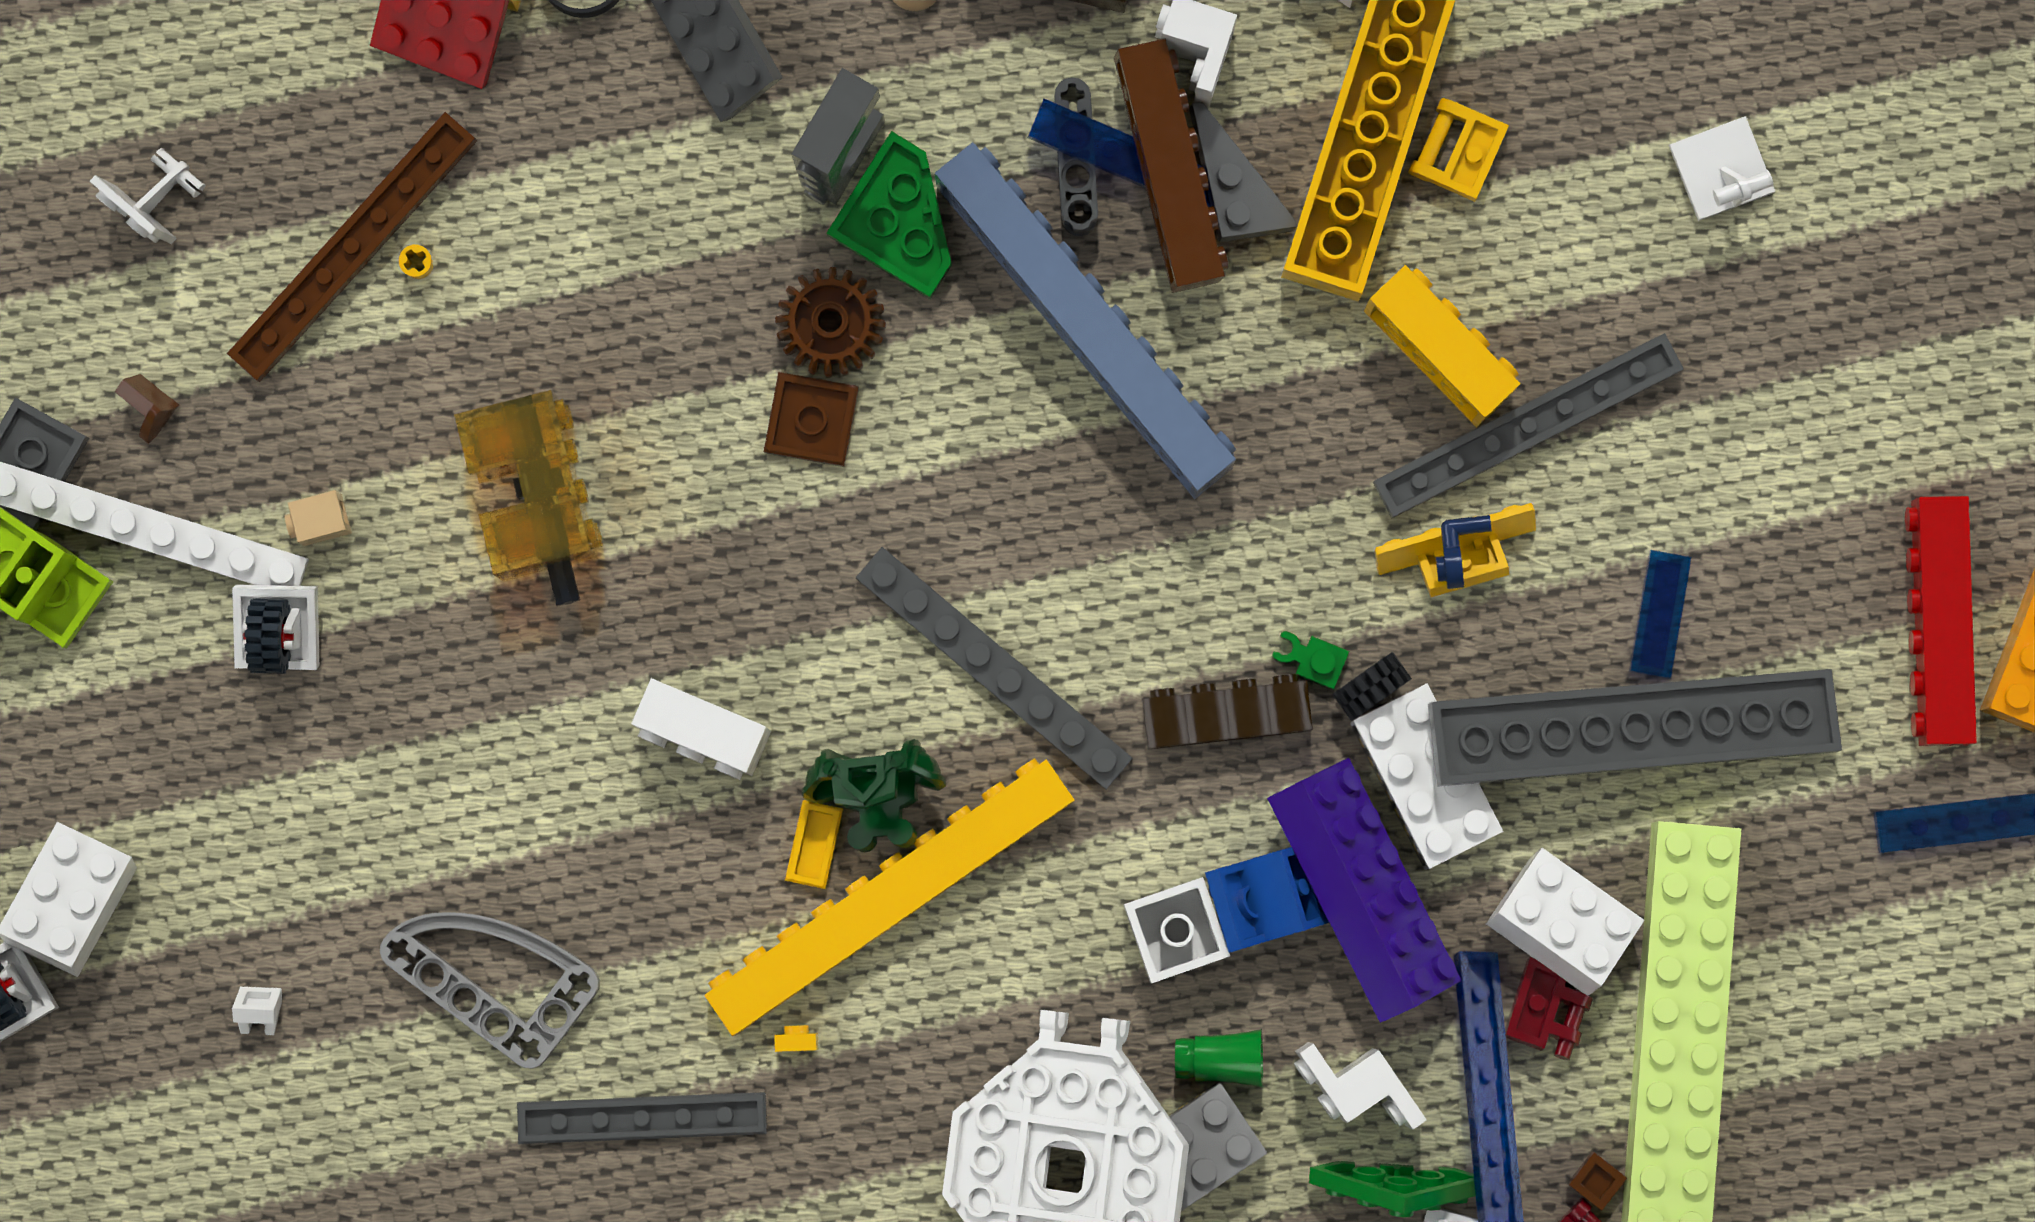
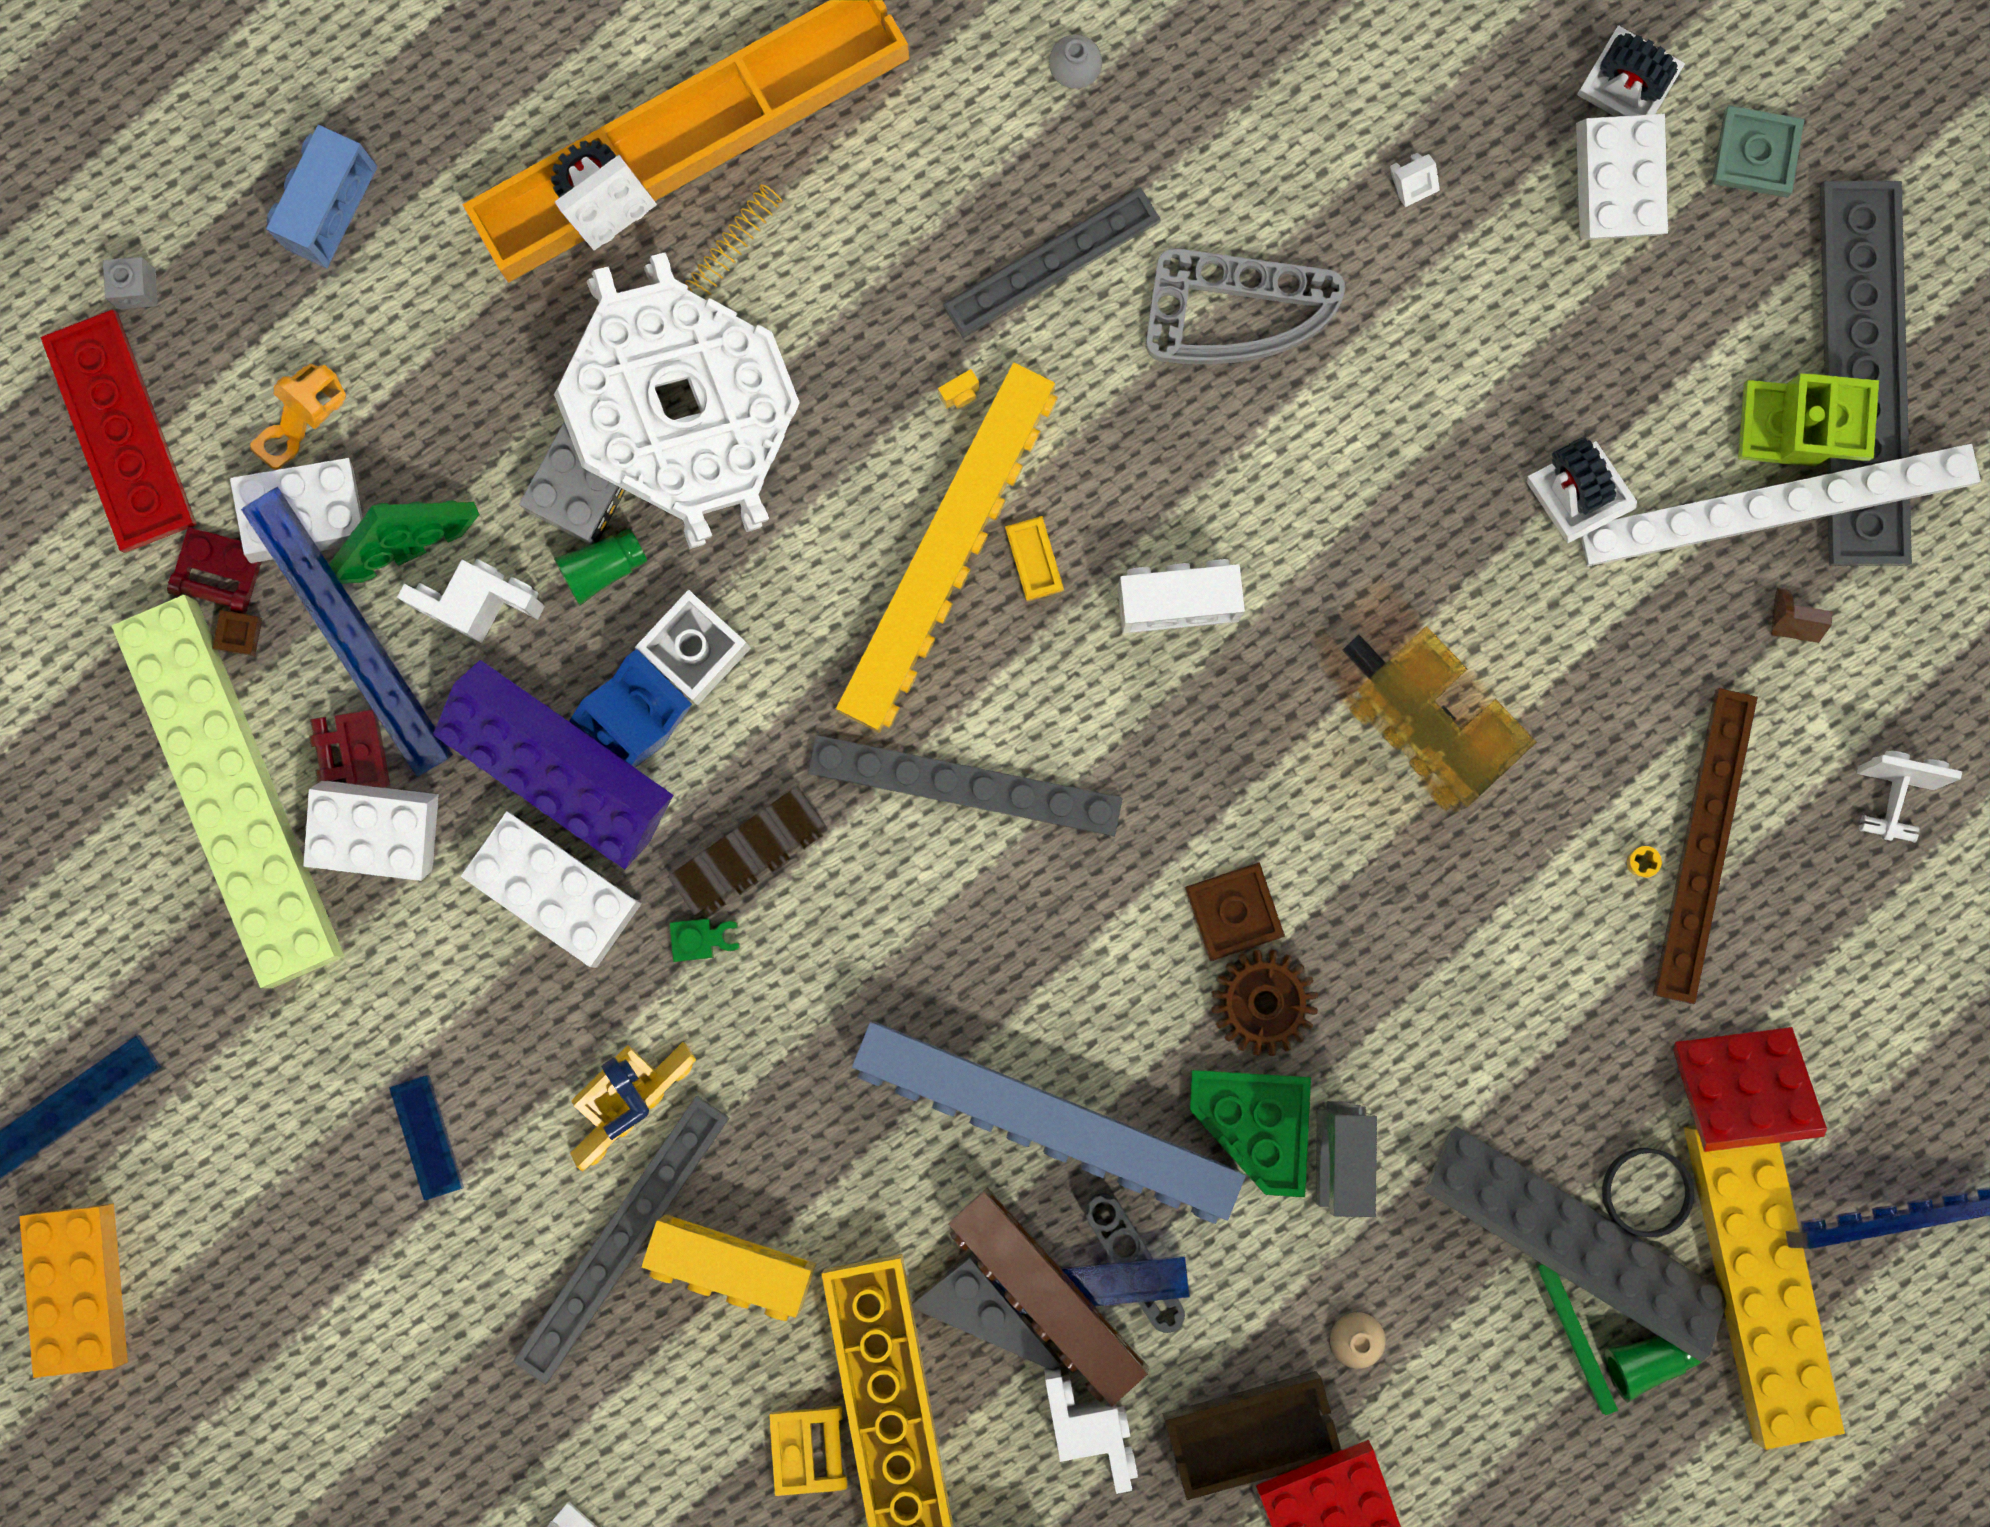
camera: 150 degrees right, 0 degrees up
tan brick [285,490,352,546] -> none
dark green piece [802,739,946,853] -> none
black tyre [1332,652,1412,721] -> none
dark grey plate [1428,669,1842,787] -> none
red brick [1905,496,1977,746] -> none

